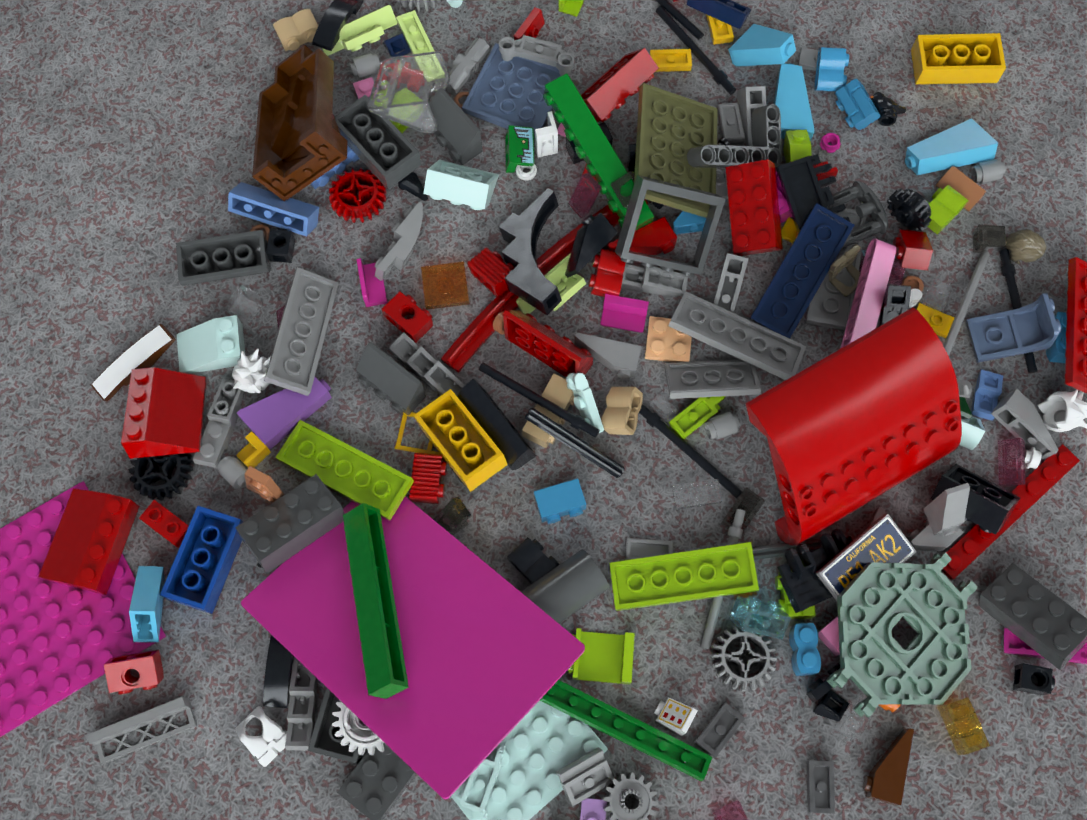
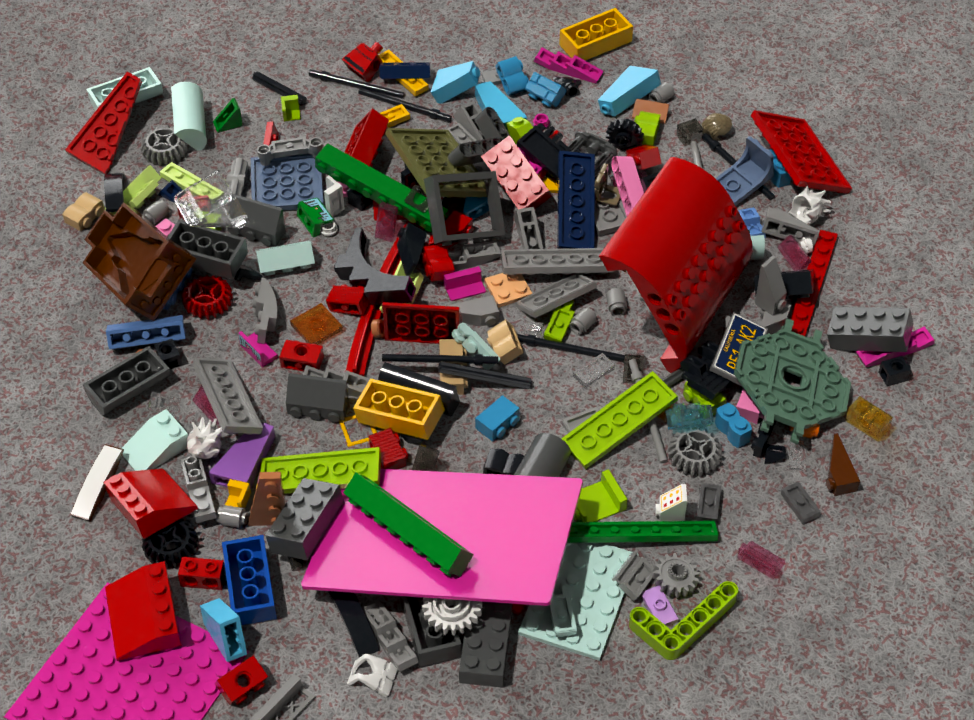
camera: 30 degrees left, 20 degrees down
none -> dark pink slope [534,47,603,83]

